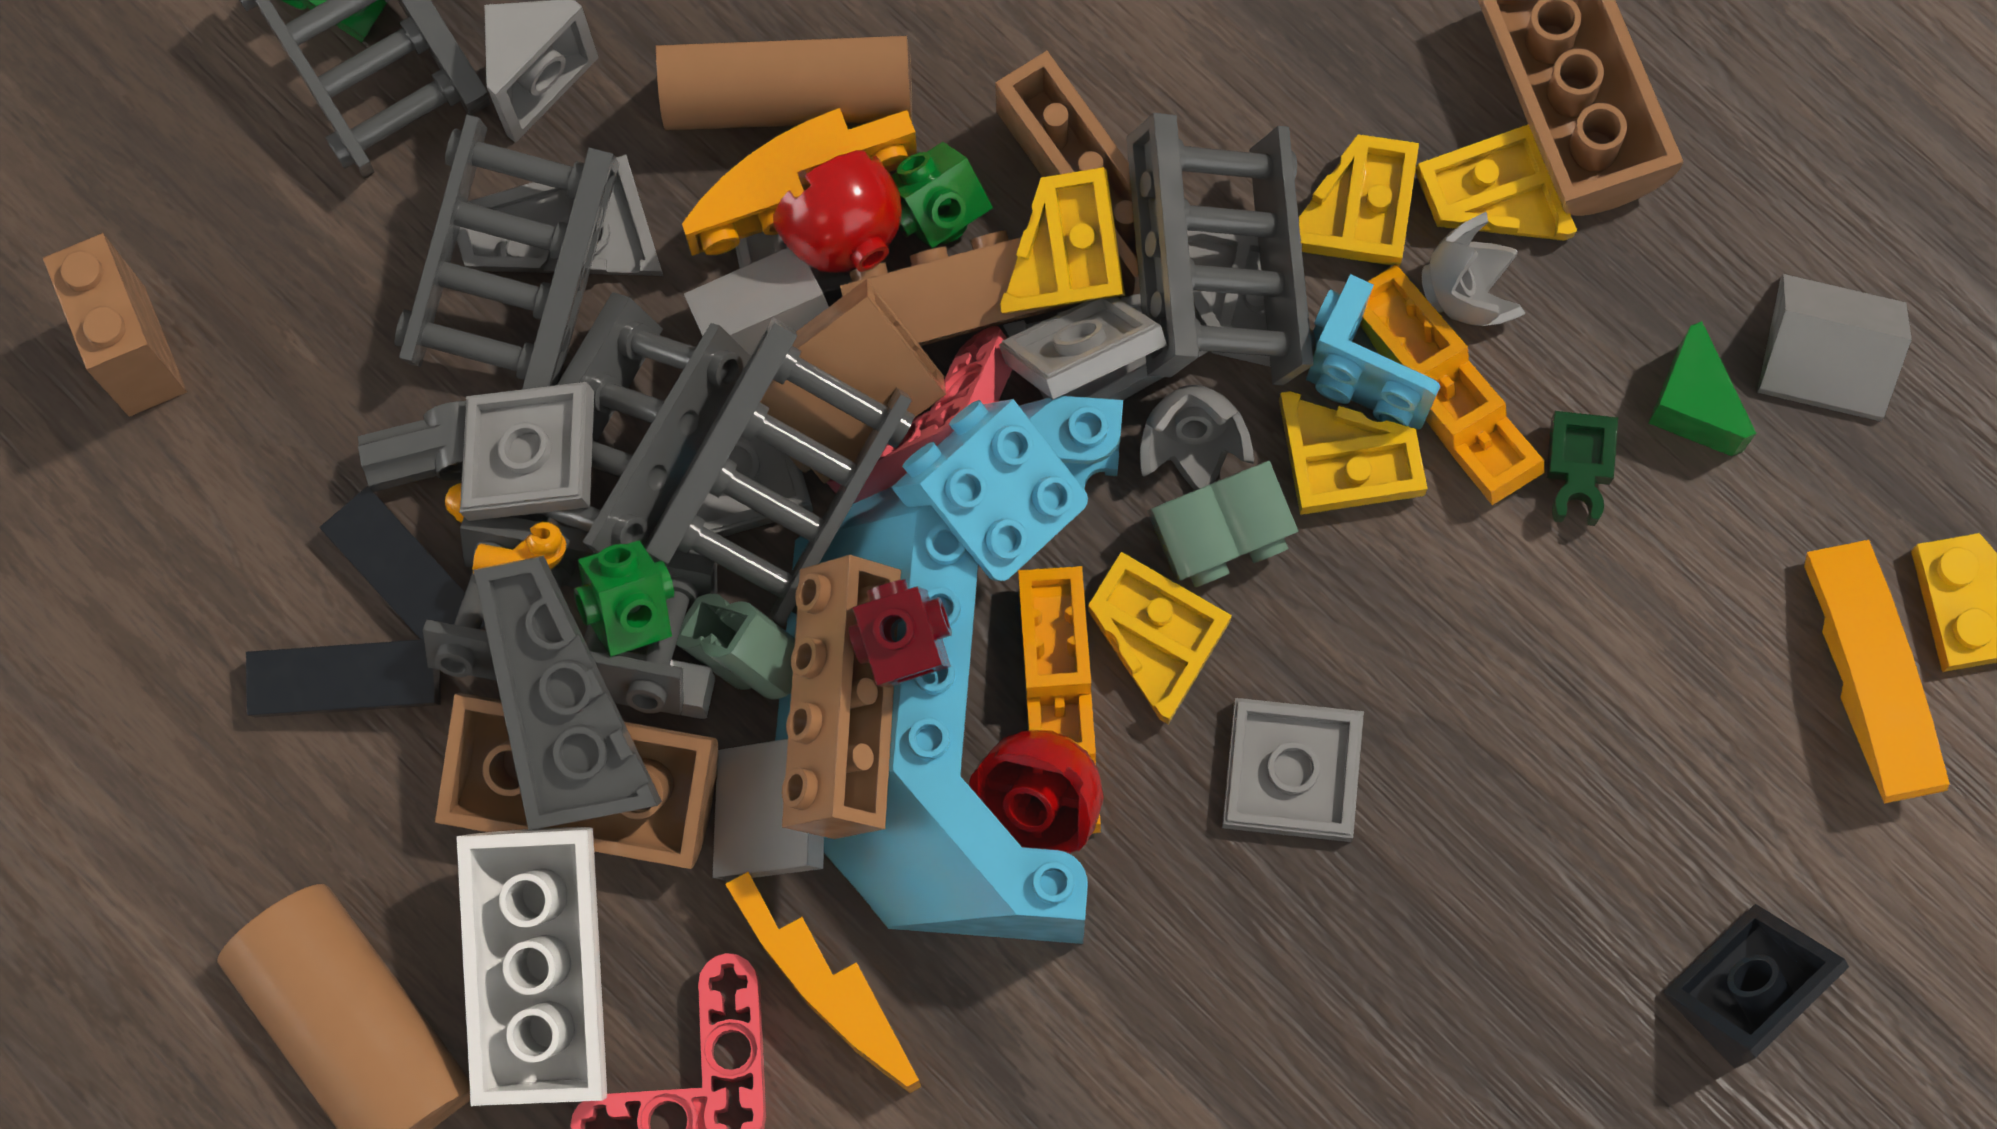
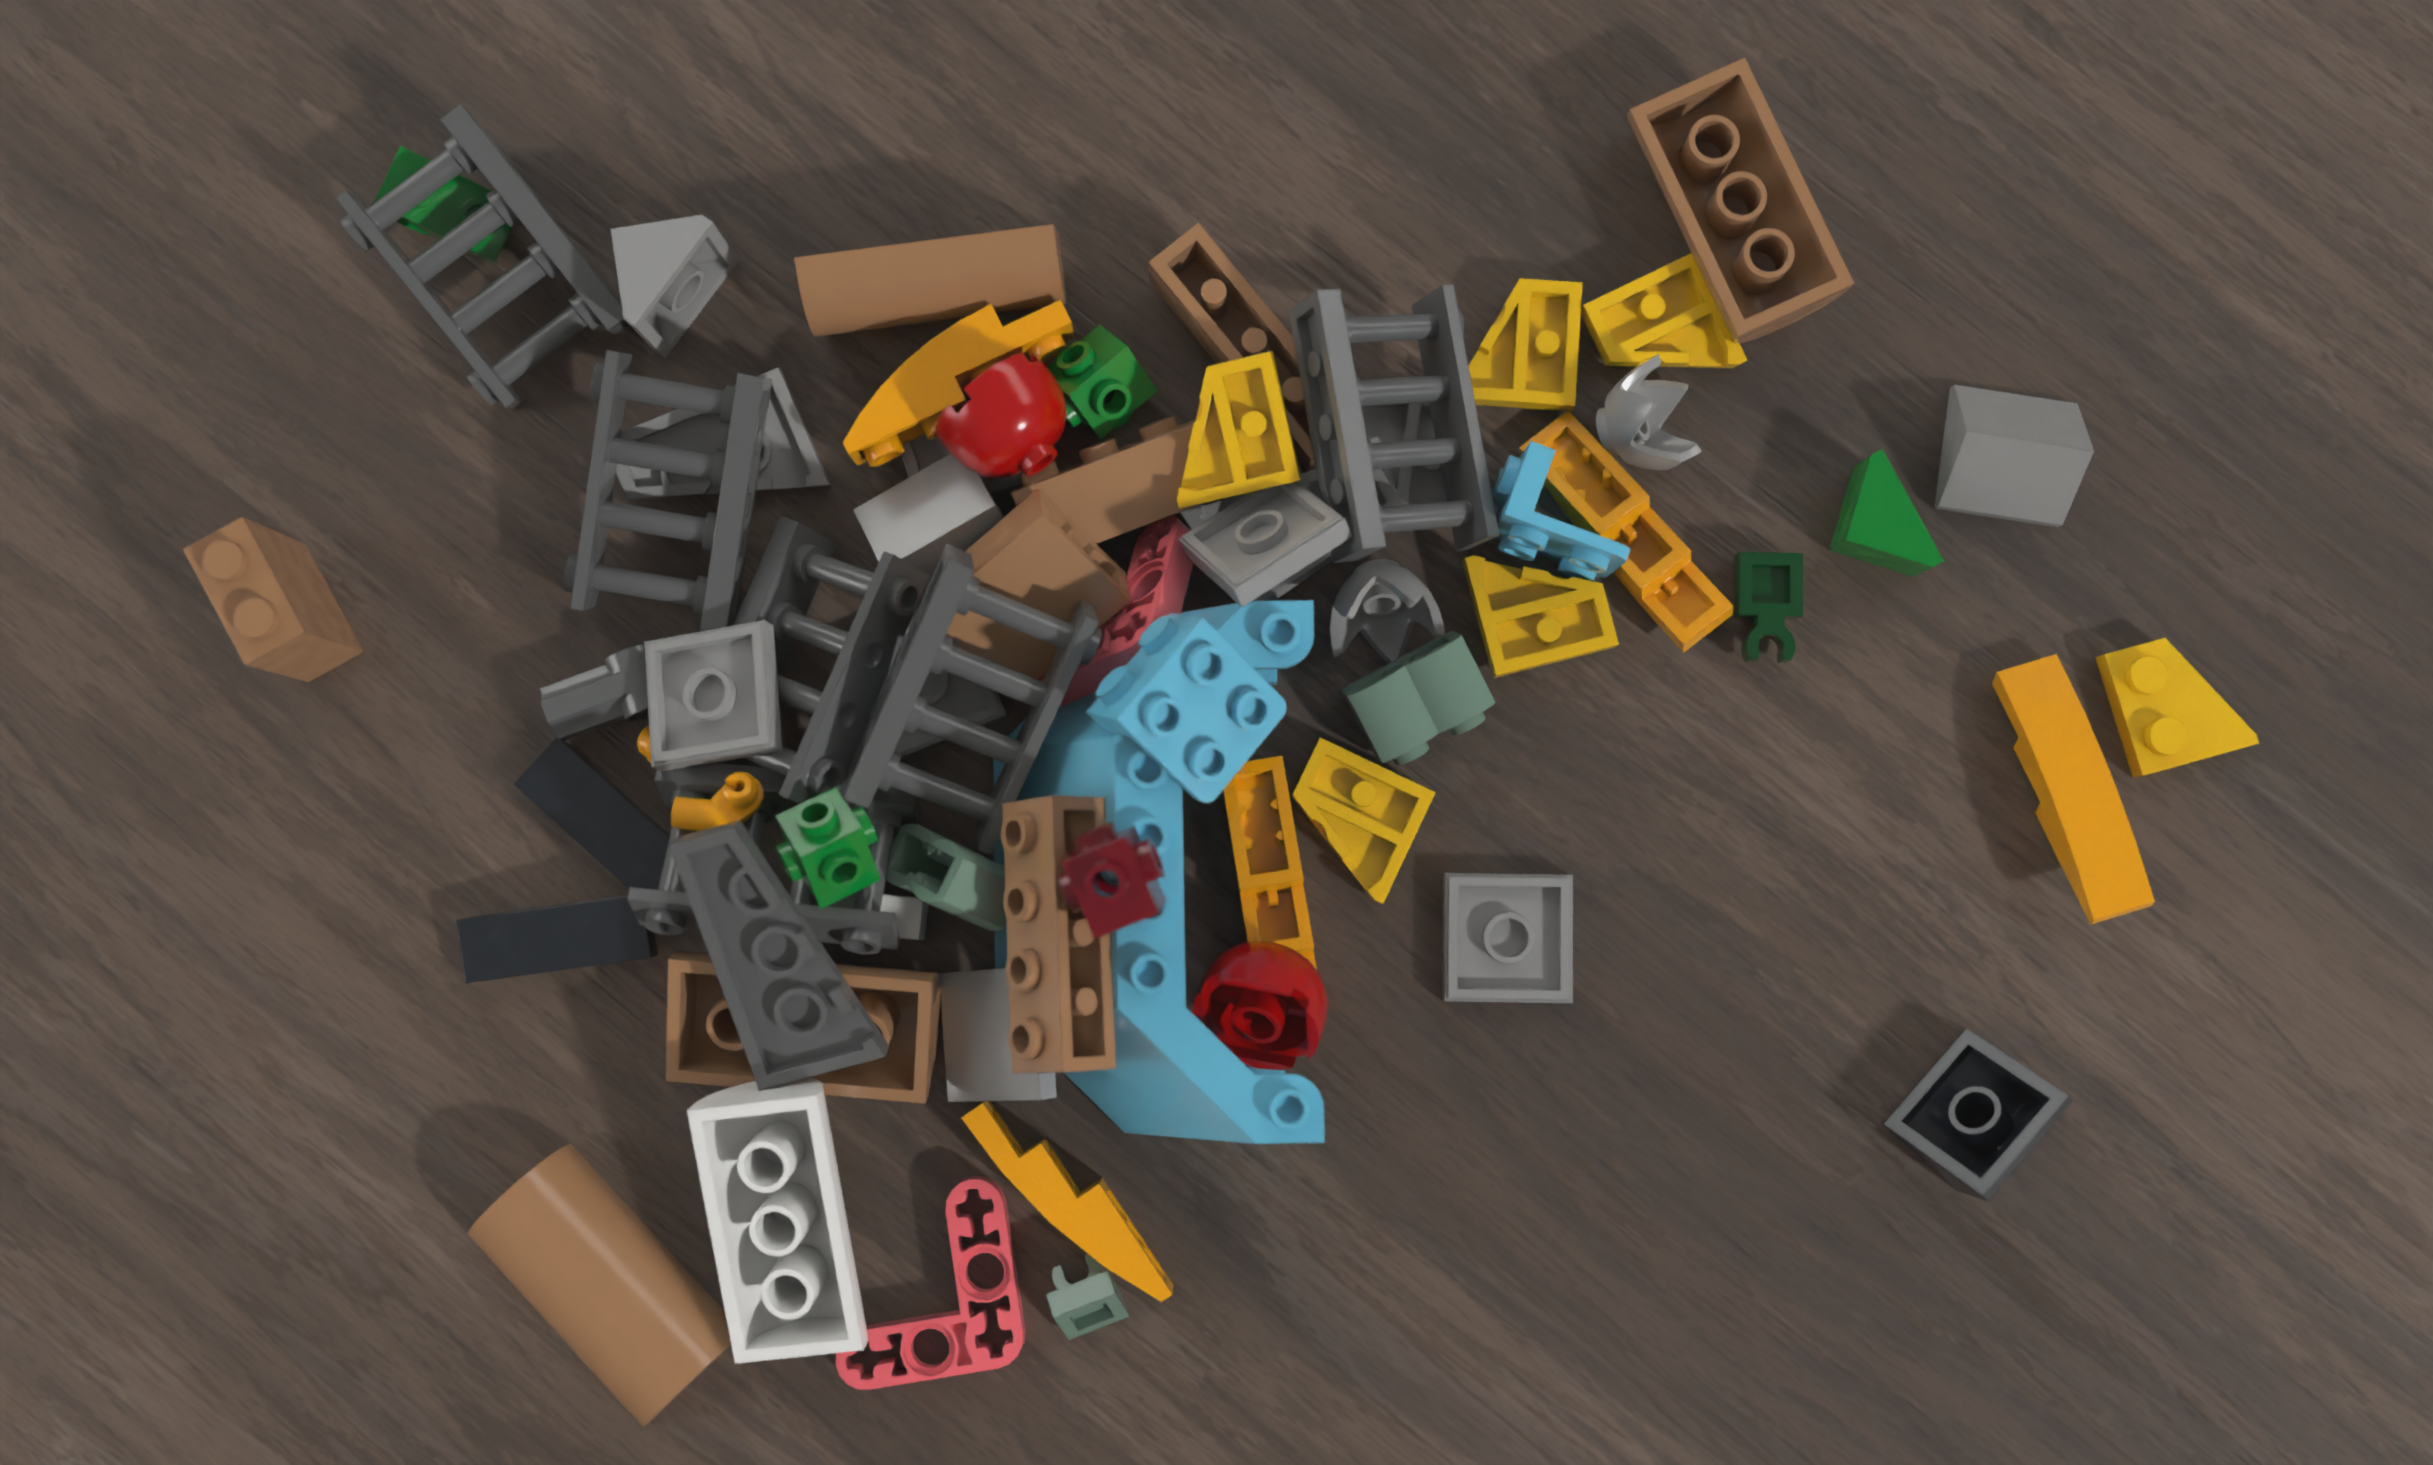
camera: 10 degrees left, 10 degrees up
none -> sand green tile [1046,1254,1129,1340]

